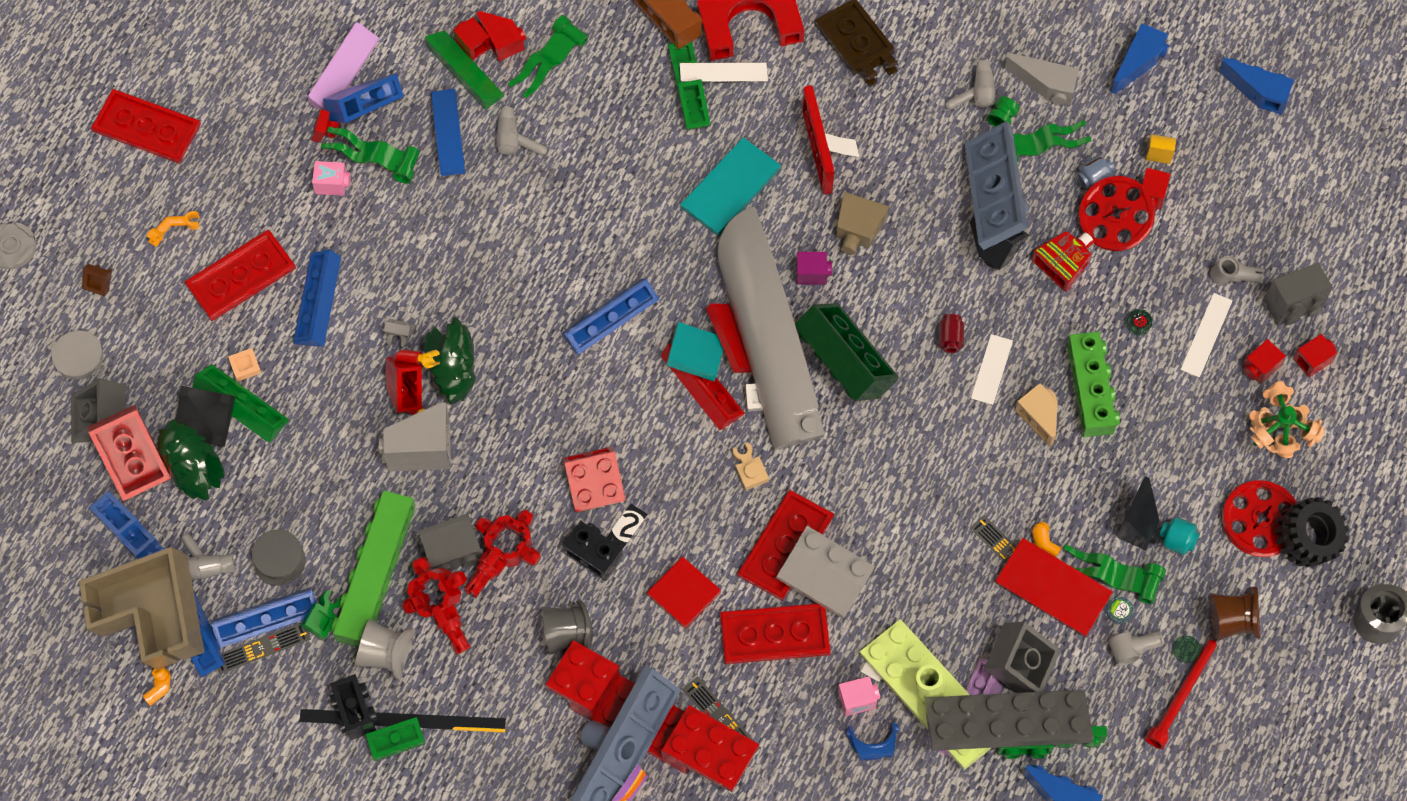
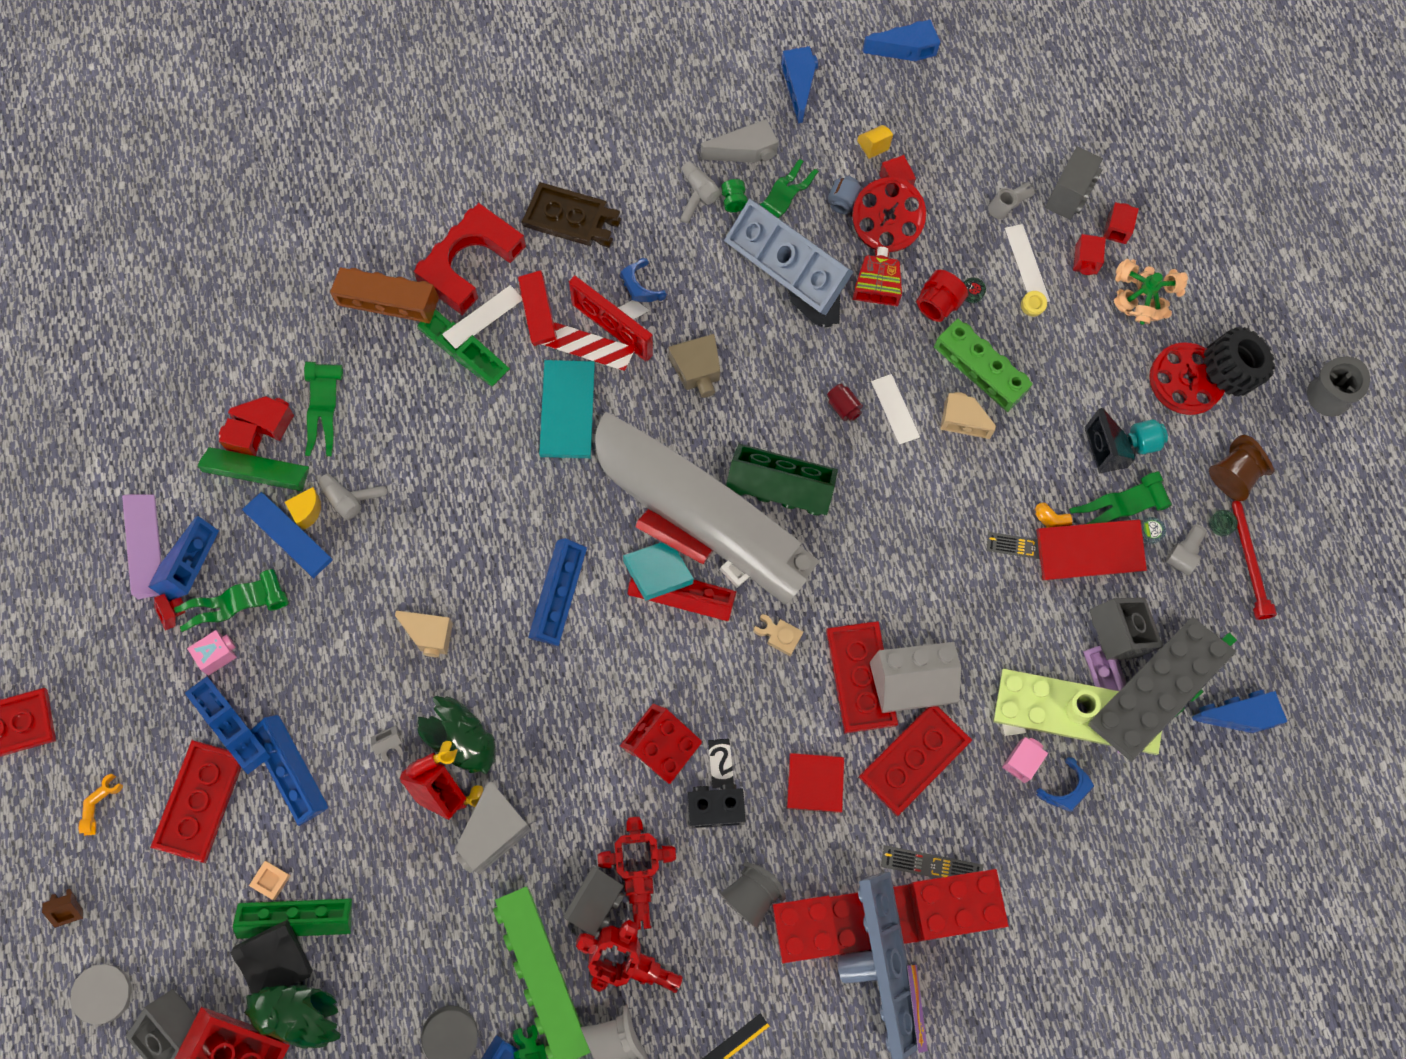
camera: 45 degrees left, 5 degrees up
magenta brick [796,252,832,285] -> none
none -> blue slope [185,676,271,775]
none -> yellow brick [285,487,321,530]
none -> tan slope [395,611,453,657]
none -> red tile [518,270,558,346]
none -> sticker [541,322,635,371]
none -> blue helmet [620,258,667,302]
none -> red piece [916,270,968,322]
none -> light yellow tile [1021,291,1047,317]

